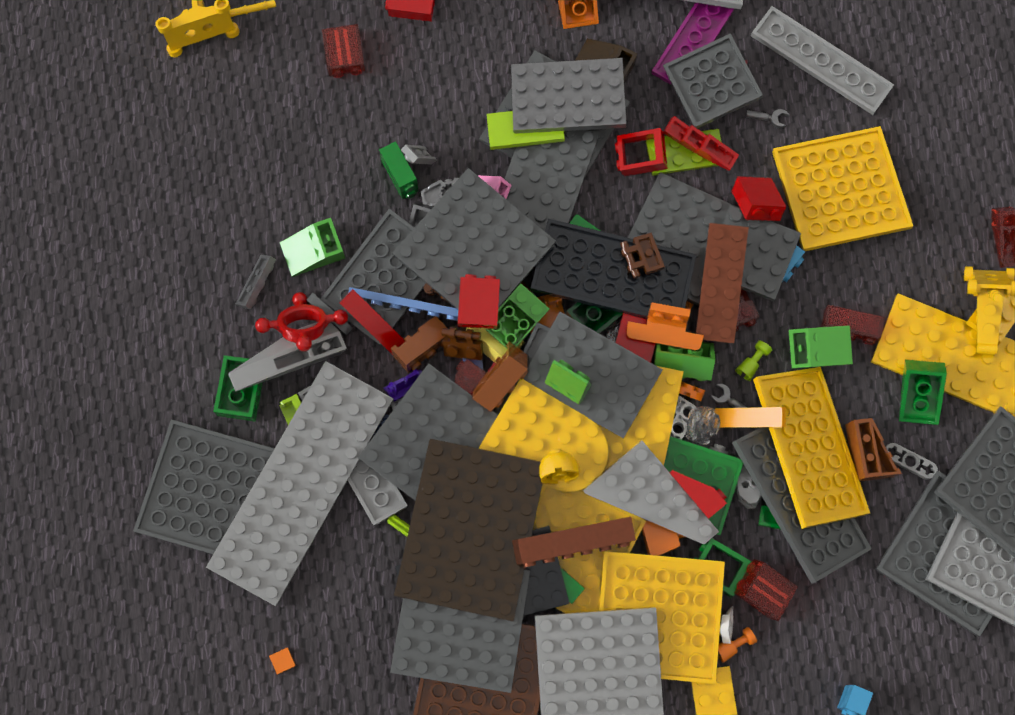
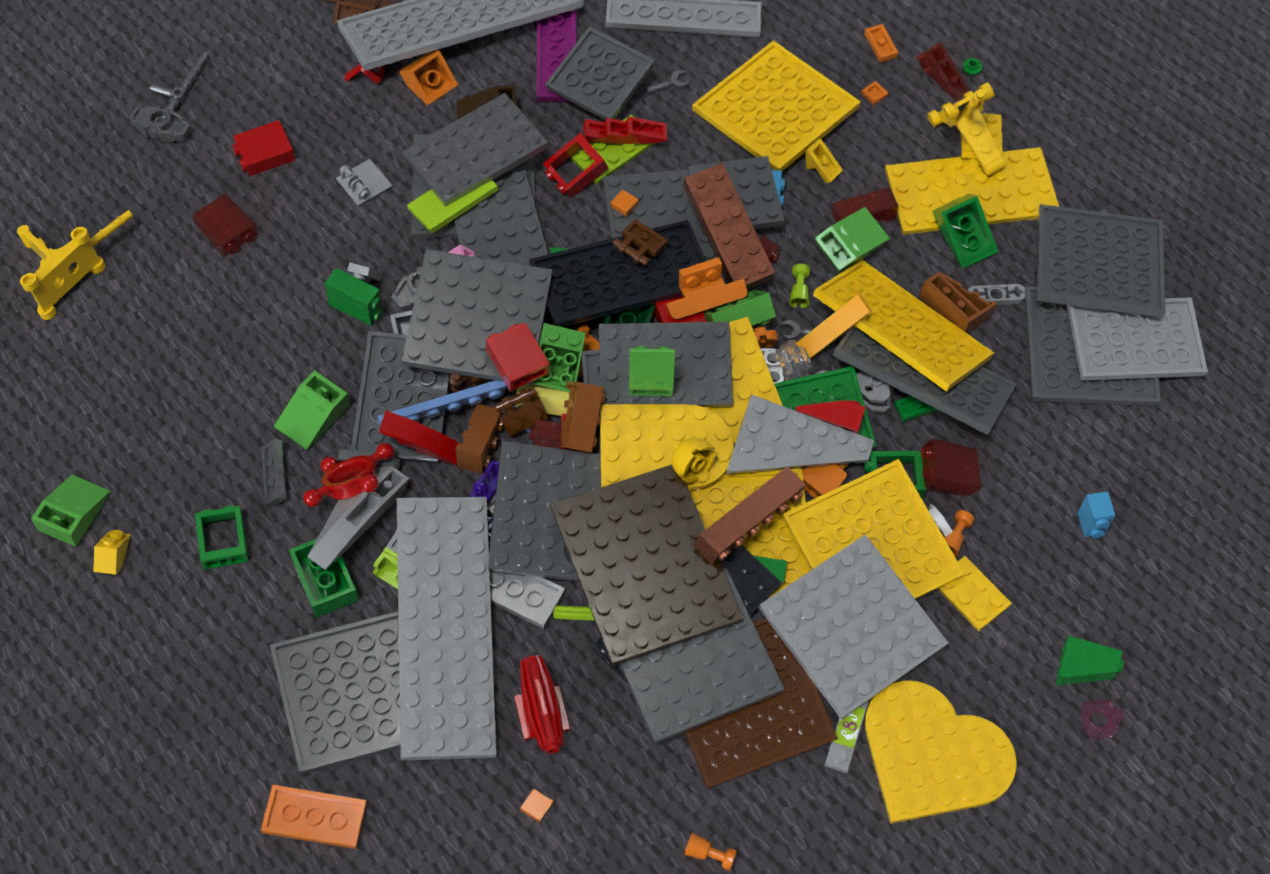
camera: 35 degrees left, 15 degrees down
red brick [732,176,786,221] -> none
none -> bright green slope [31,475,111,547]
none -> yellow slope [93,530,131,575]
none -> green window [195,505,249,570]
none -> orange plate [261,785,367,849]
none -> light grey hinge [336,159,392,206]
none -> red plate [514,655,570,754]
none -> orange tile [610,190,639,217]
none -> yellow slope [806,138,843,183]
none -> orange tile [861,81,889,106]
none -> orange plate [864,24,898,62]

